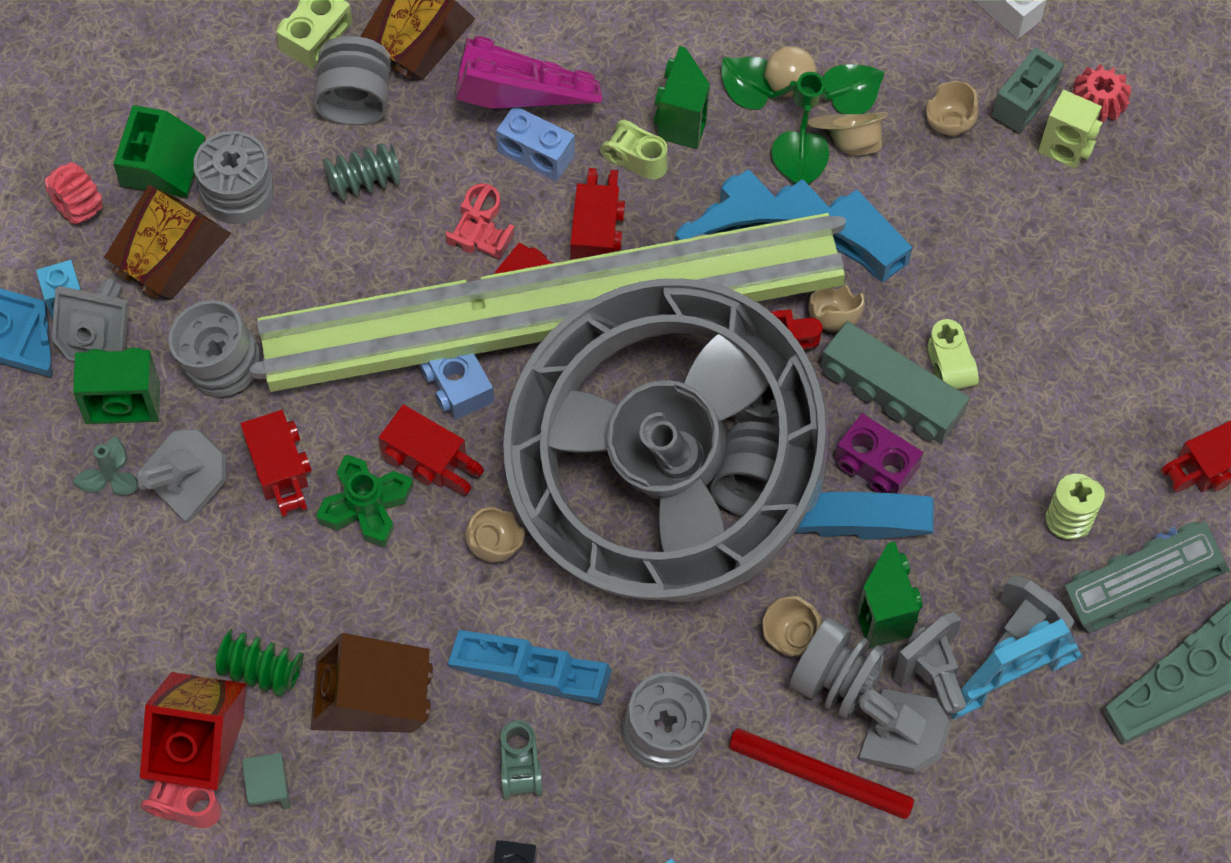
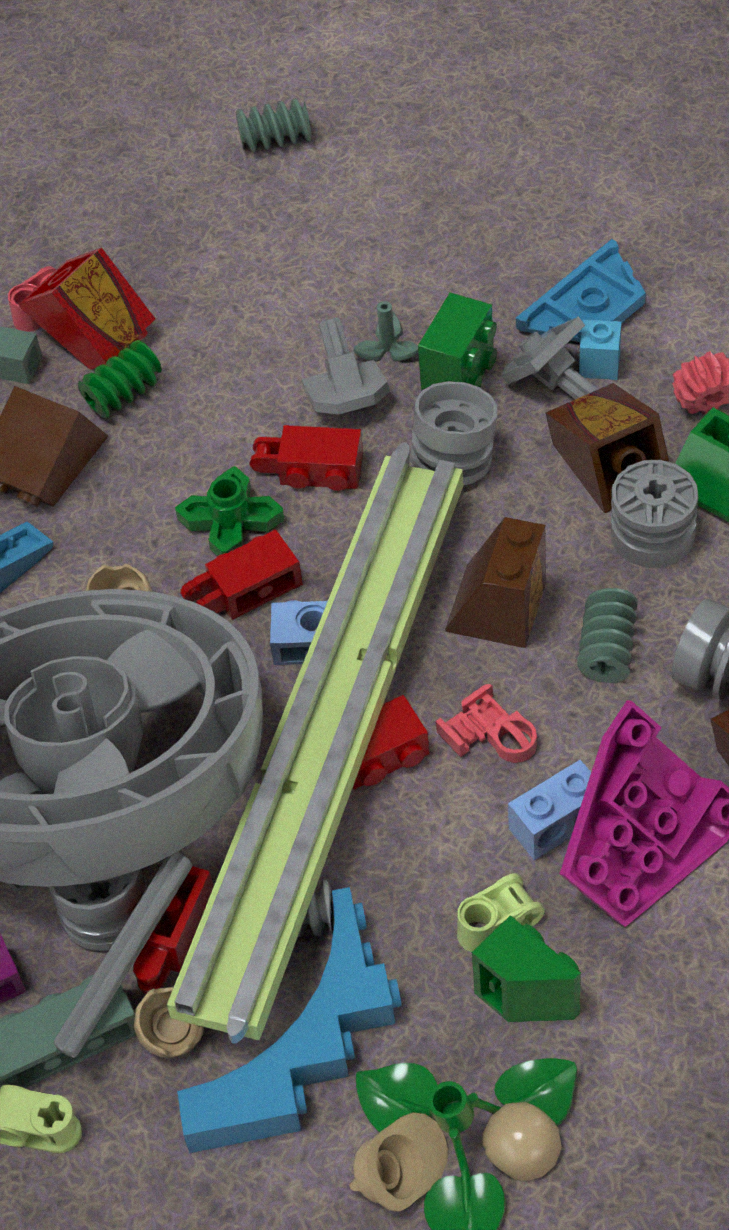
camera: 125 degrees right, 10 degrees down
red hinge [570,168,625,260] -> none
none -> light grey axle [53,852,192,1058]
none -> reddish brown slope [445,517,546,648]

